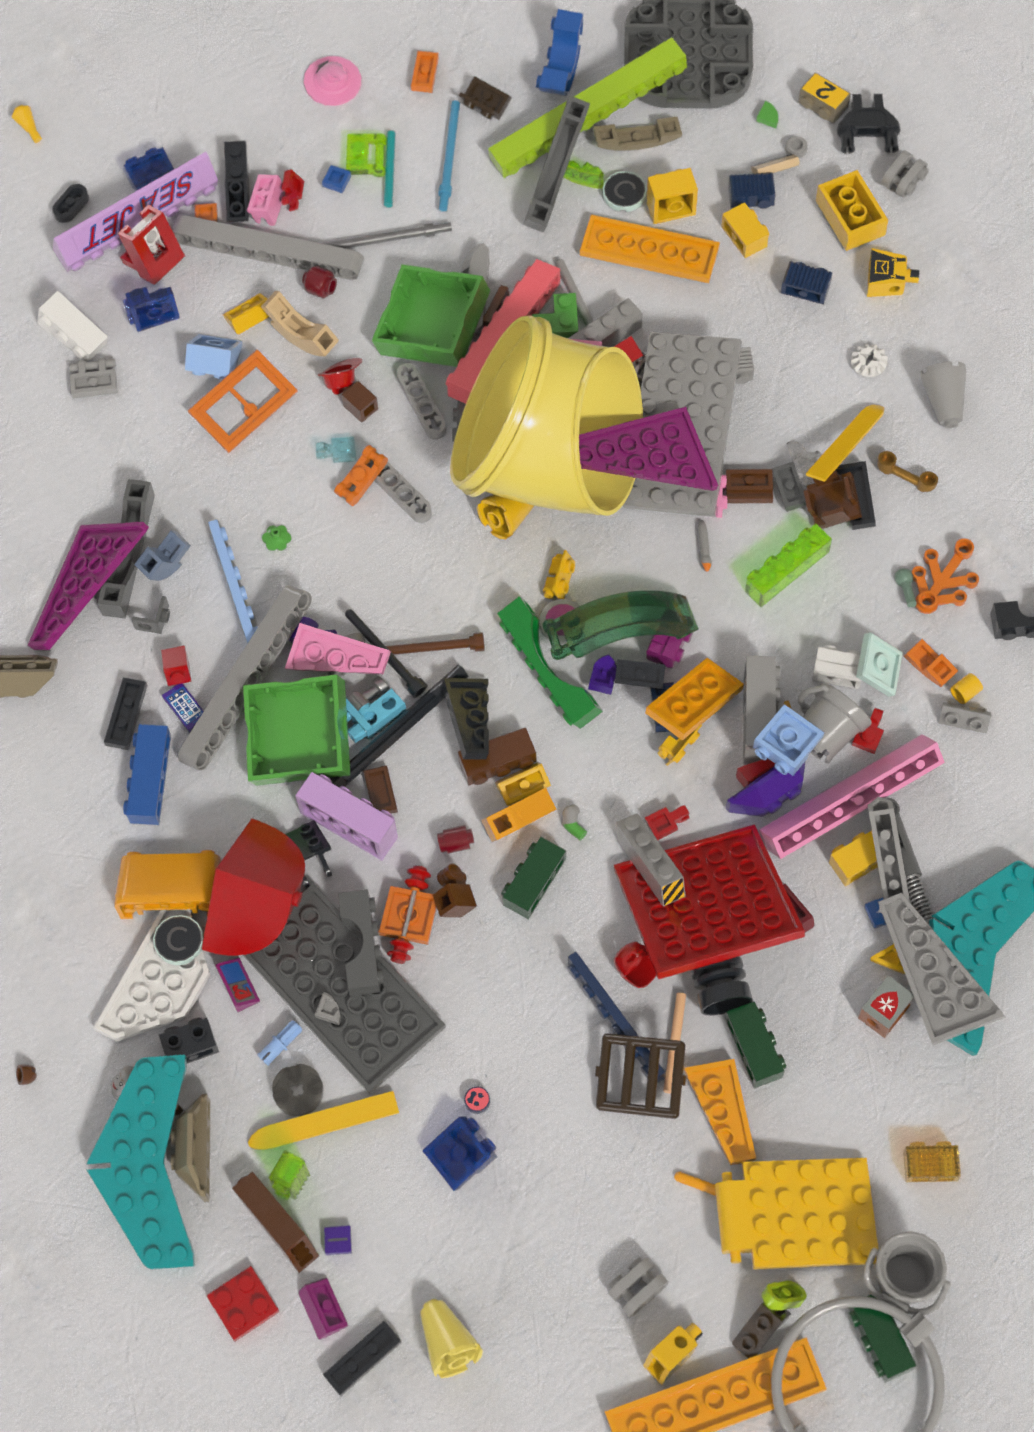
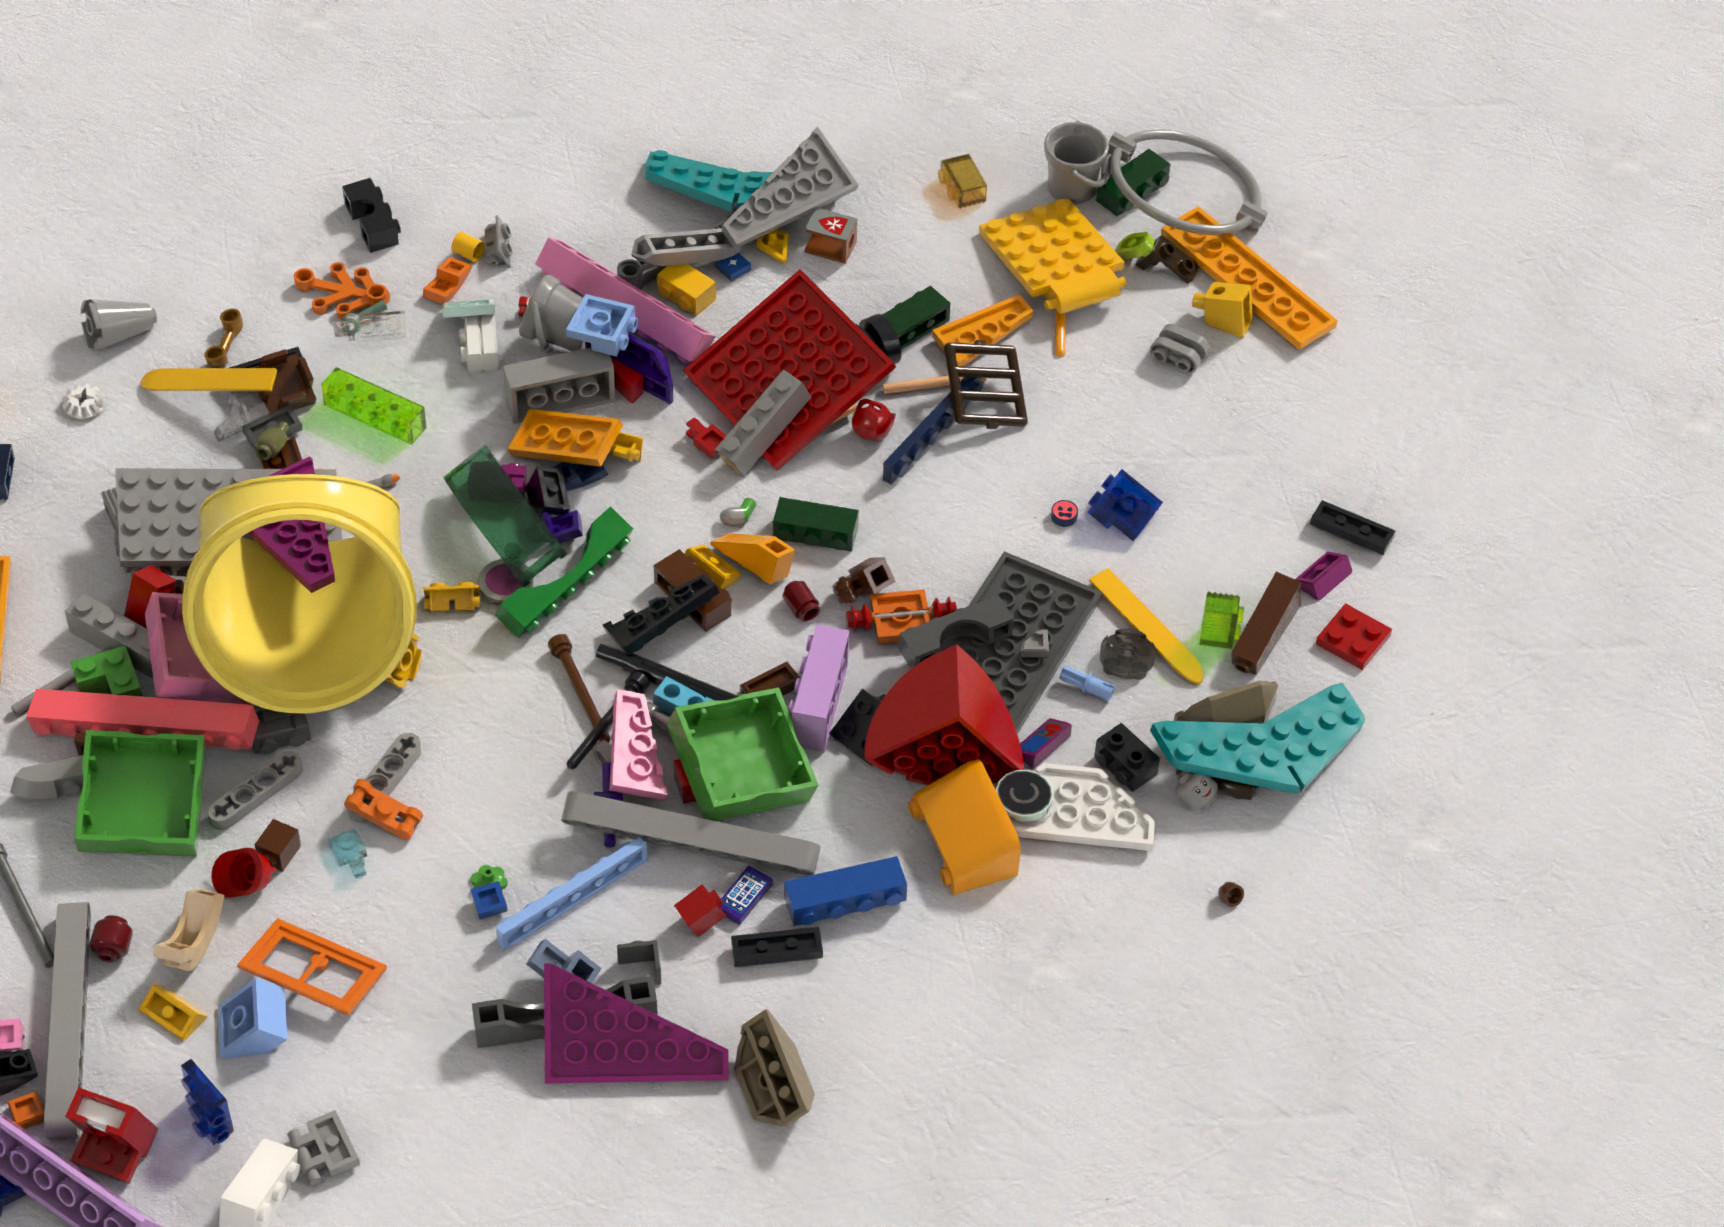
camera: 115 degrees left, 15 degrees down
dark purple tile [324,1226,352,1255] -> none
light yellow cone [420,1299,483,1378] -> none
none -> olive plant [255,422,289,460]
none -> clear hinge [334,311,407,343]
none -> blue plate [470,881,508,920]

